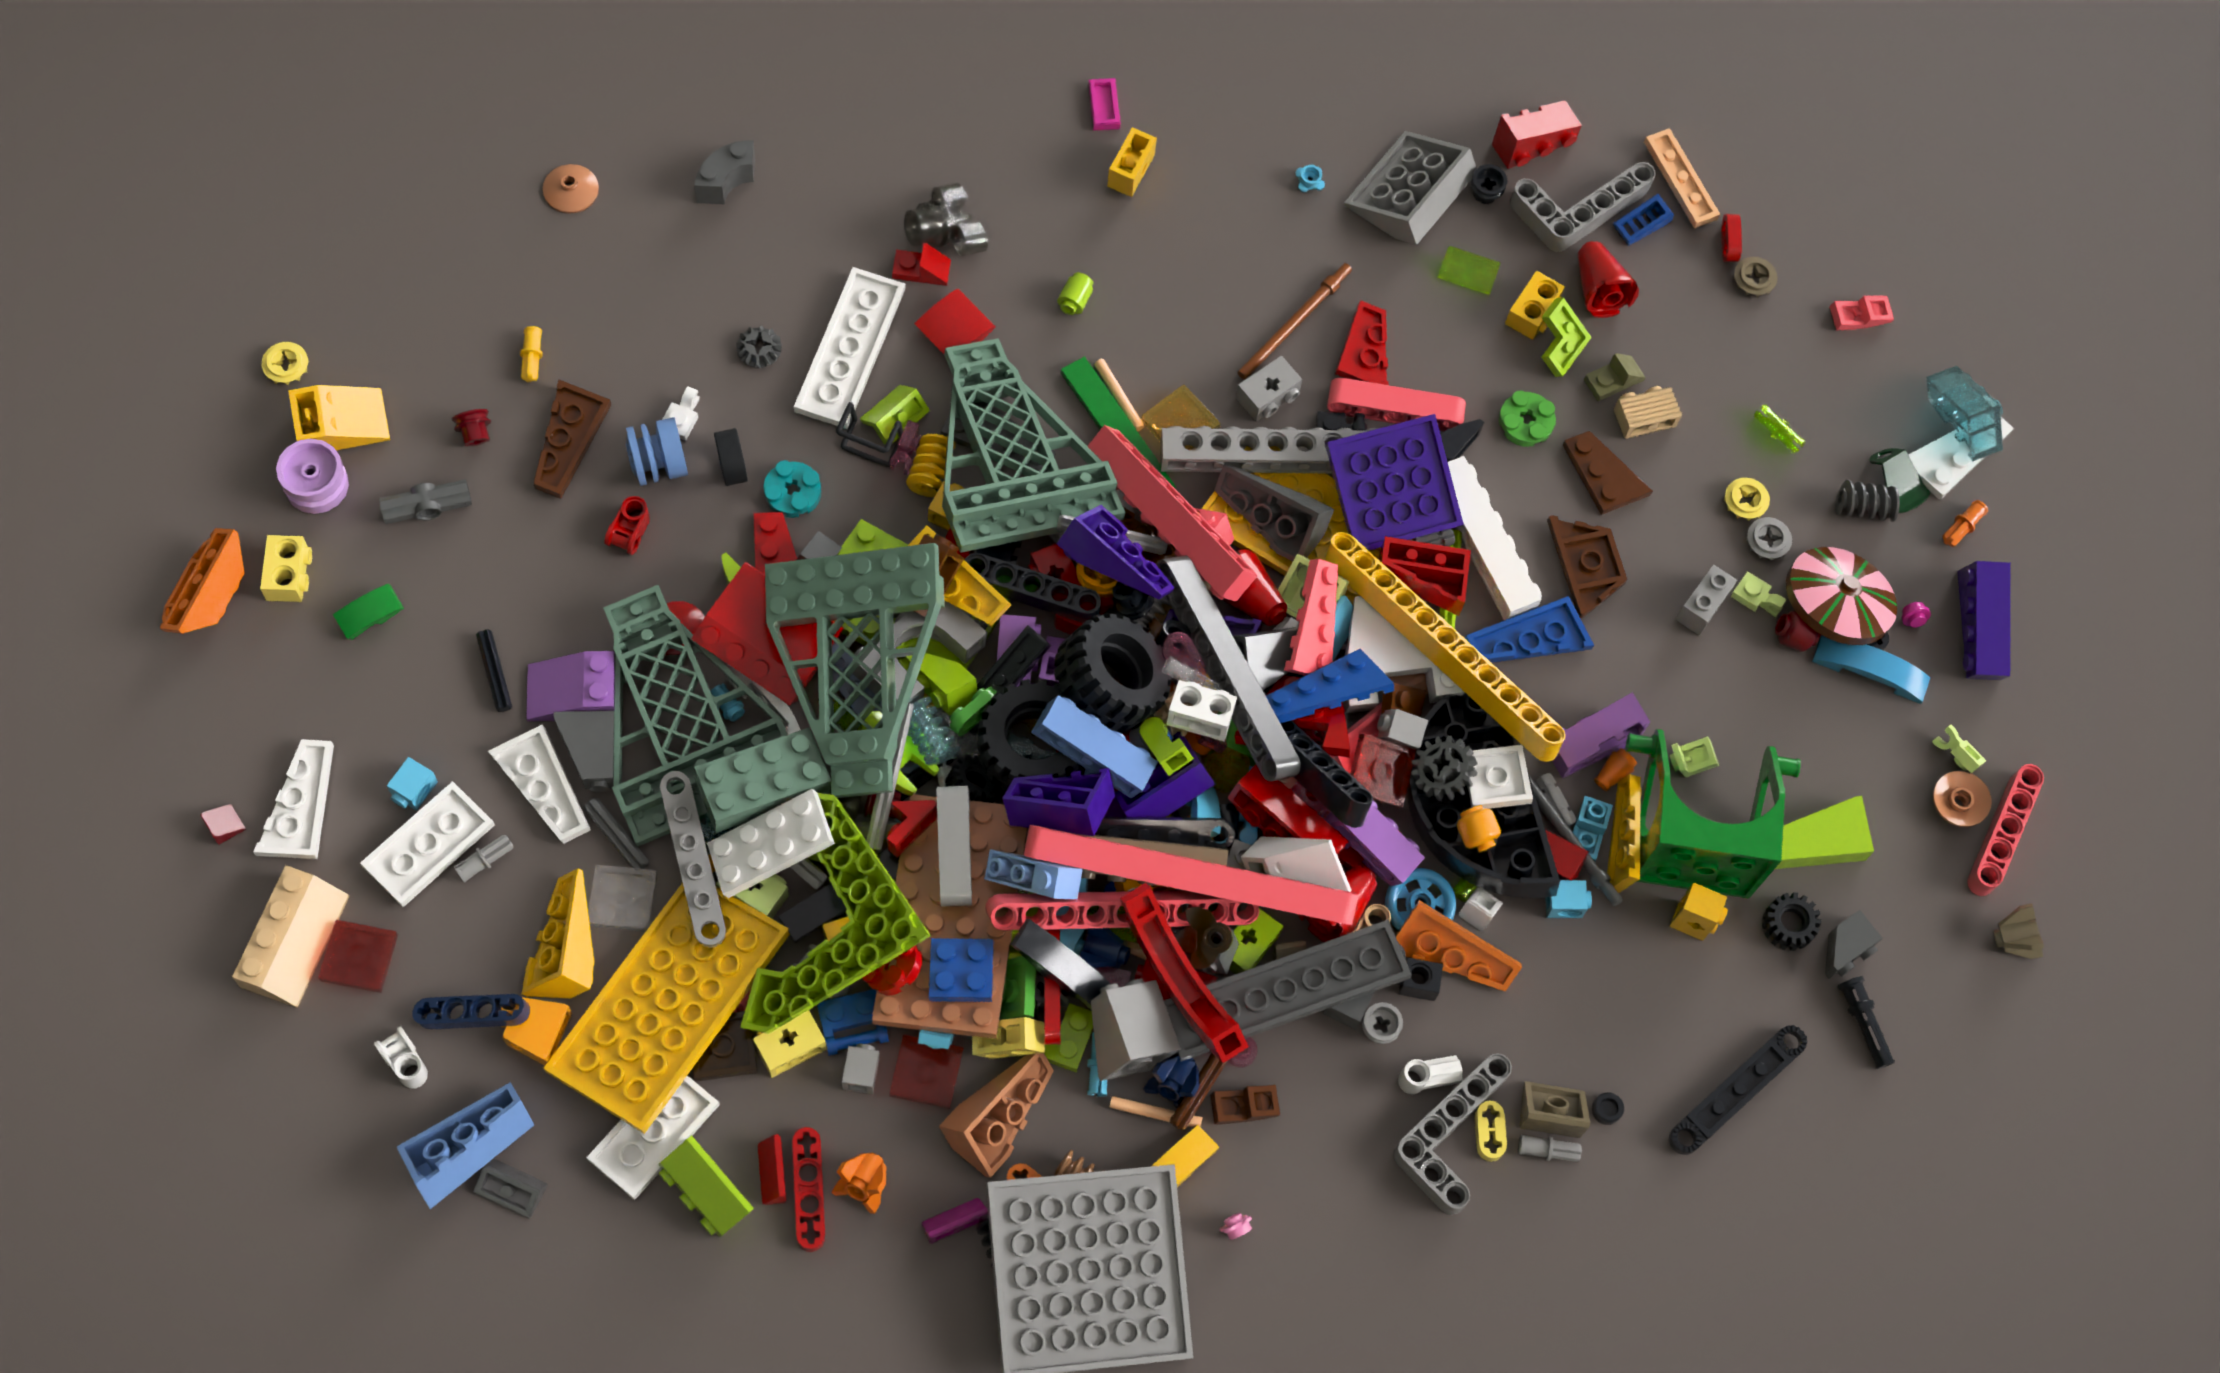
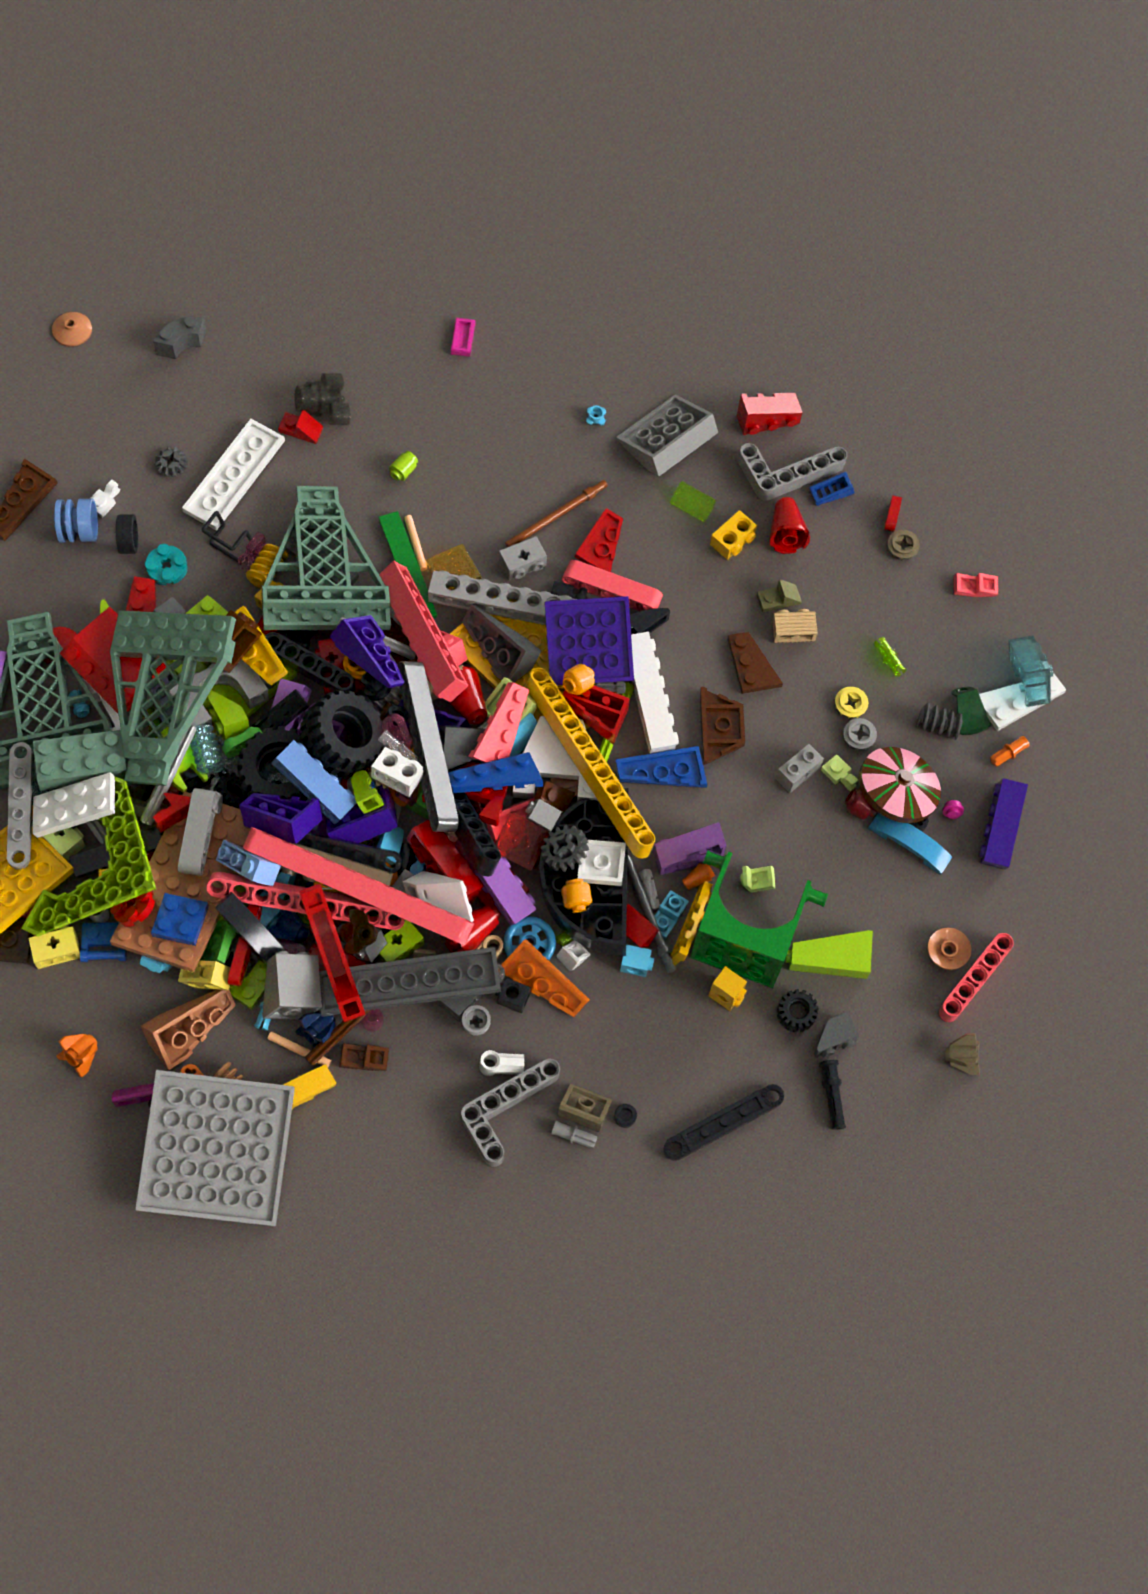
camera: 15 degrees right, 0 degrees up
yellow axle [520,326,543,383] -> none
red piece [604,496,650,555] -> none
red slope [758,1134,787,1205] -> none
red beam [792,1127,826,1252] -> none
light grey brick [842,1044,880,1095] -> none
lime panel [860,385,930,444] -> none
clear red plate [889,1035,964,1109] -> none
red slope [914,288,996,354] -> none
yellow brick [1107,127,1157,197] -> none
clear yellow brick [1204,747,1250,793] -> none
bright pink plate [1220,1212,1252,1240] -> none
black piece [1471,164,1508,204] -> none
light yellow beam [1475,1101,1507,1162] -> none
bright green plate [1499,390,1556,447] -> none
lime plate [1541,298,1592,377] -> none
light nougat plate [1644,128,1720,229] -> none
yellowish green plate [1932,725,1986,773] -> none
none -> light orange head [563,664,595,695]

